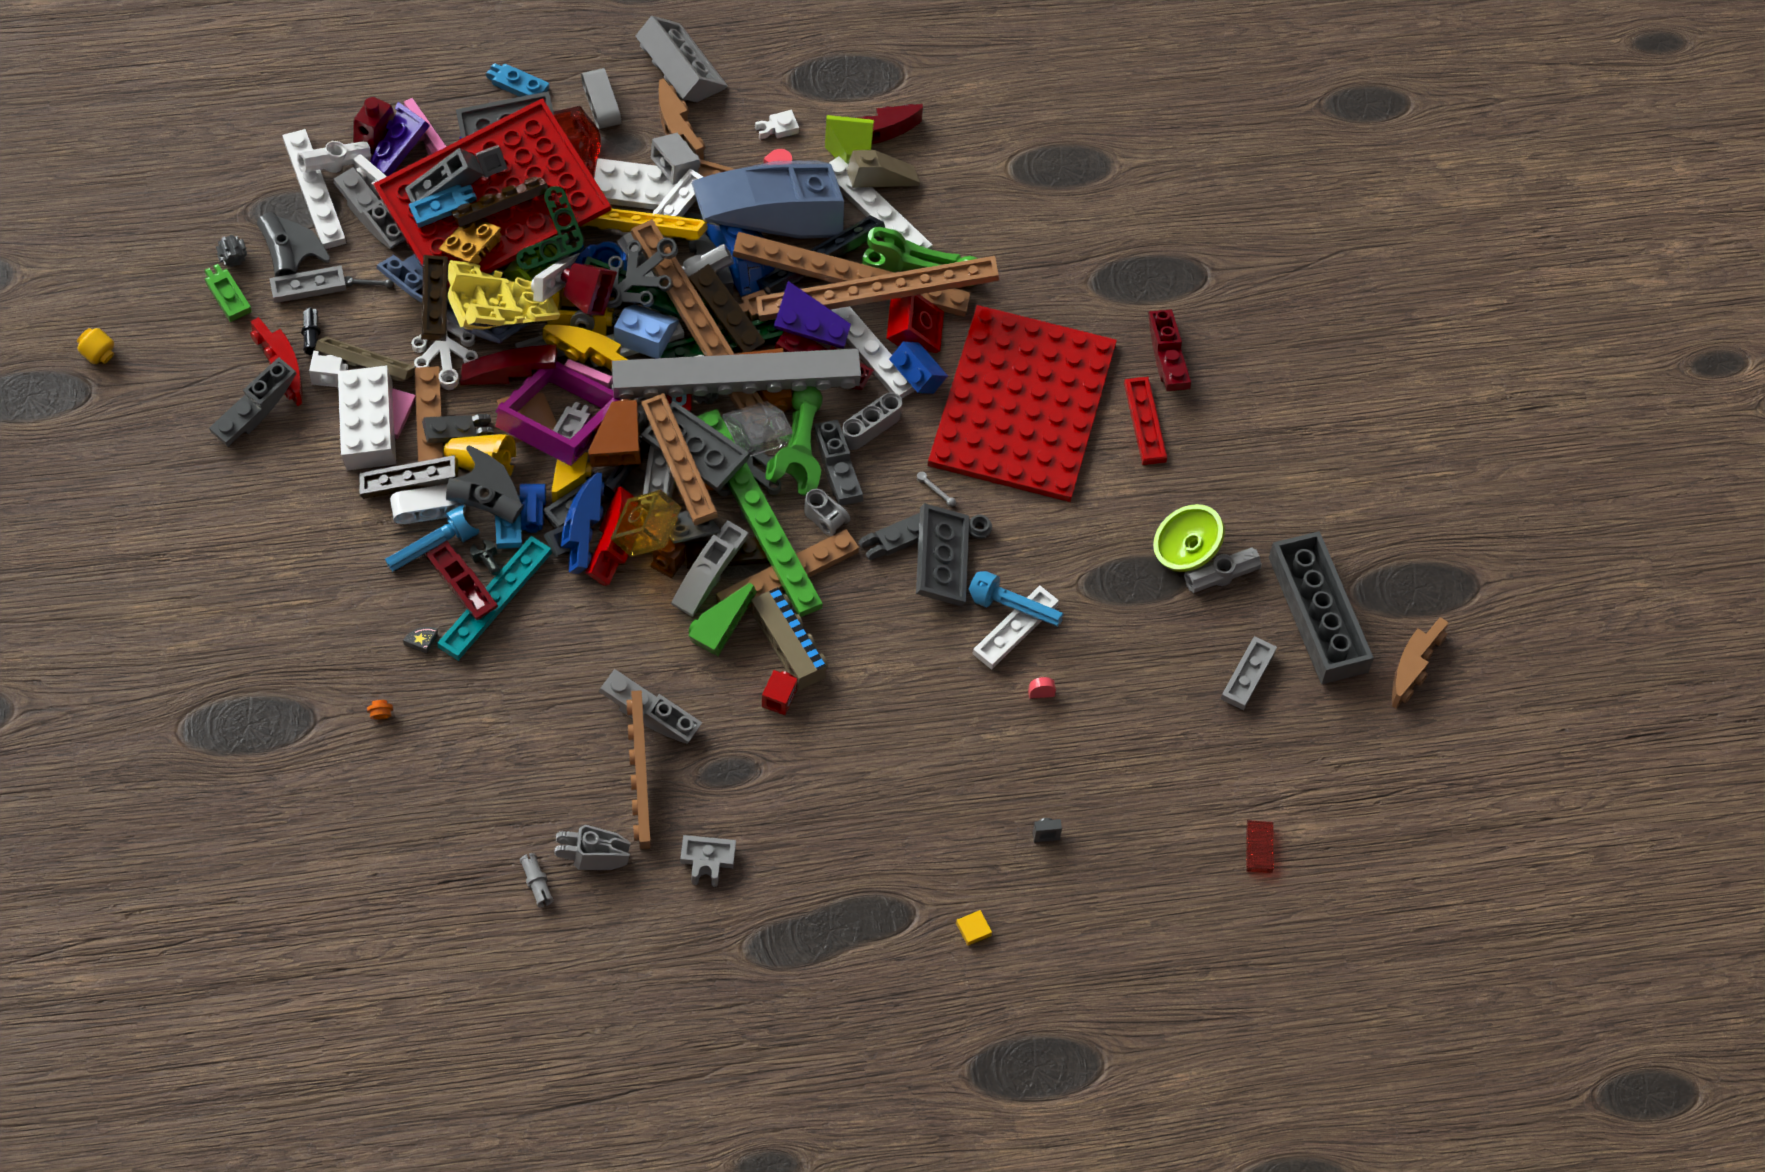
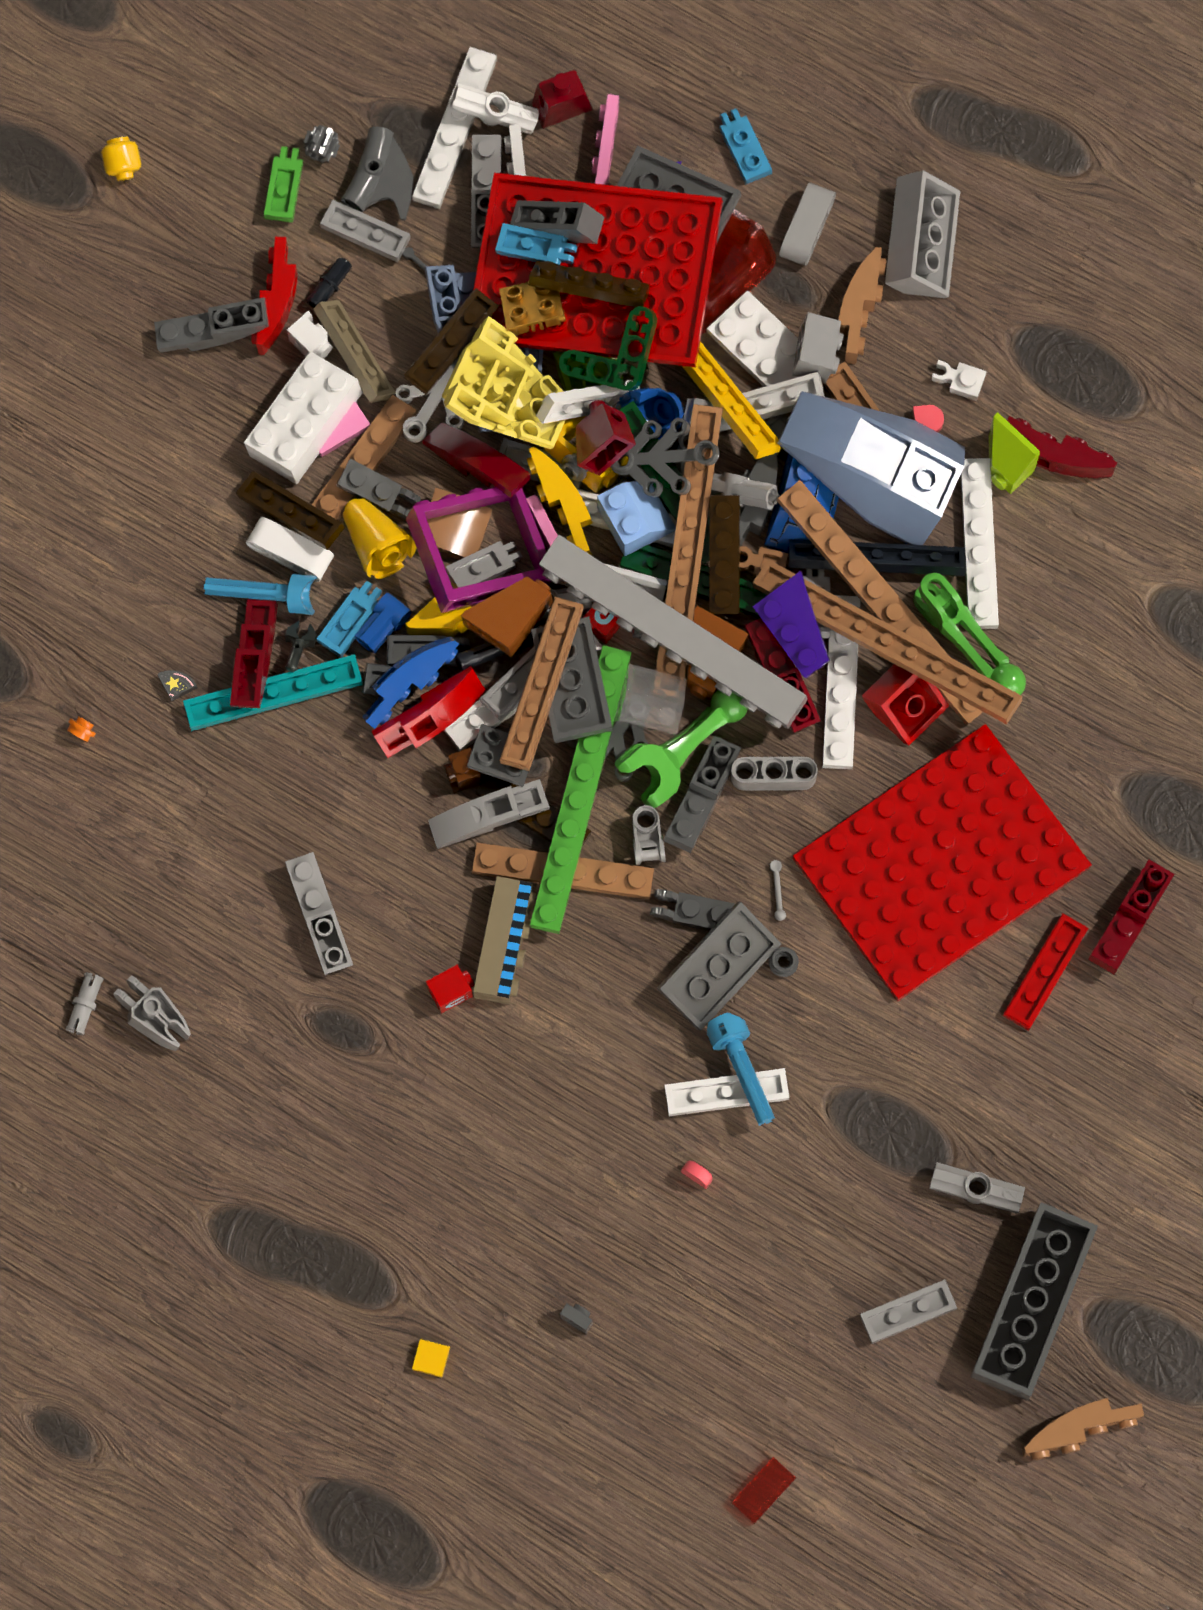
camera: 45 degrees right, 15 degrees up
dark purple wing [370,102,430,176] -> none
dark grey pin [446,445,524,524] -> none
dark grey plate [475,145,508,178] -> none
clear yellow brick [611,490,681,557] -> none
medium nougat plate [626,690,650,849] -> none
light grey plate [680,835,736,887] -> none
bright green slope [688,583,757,656] -> none
dark tan slope [847,150,920,188] -> none
blue brick [889,341,948,394] -> none
lime dish [1153,504,1225,572] -> none

